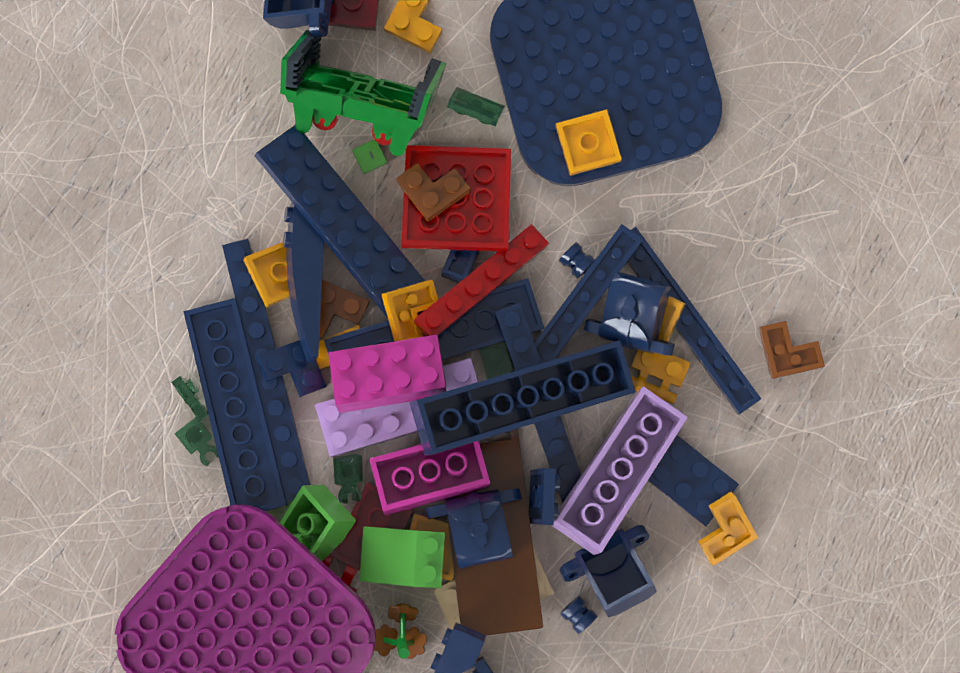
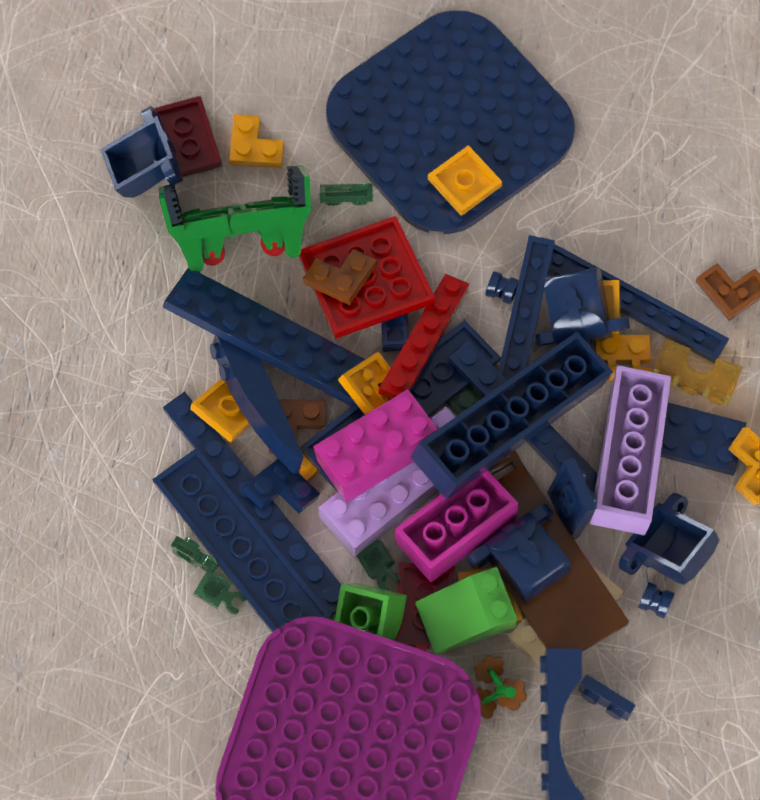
camera: 20 degrees left, 15 degrees down
bright green tile [352,140,387,175] -> none
none -> clear yellow arch [653,339,743,405]

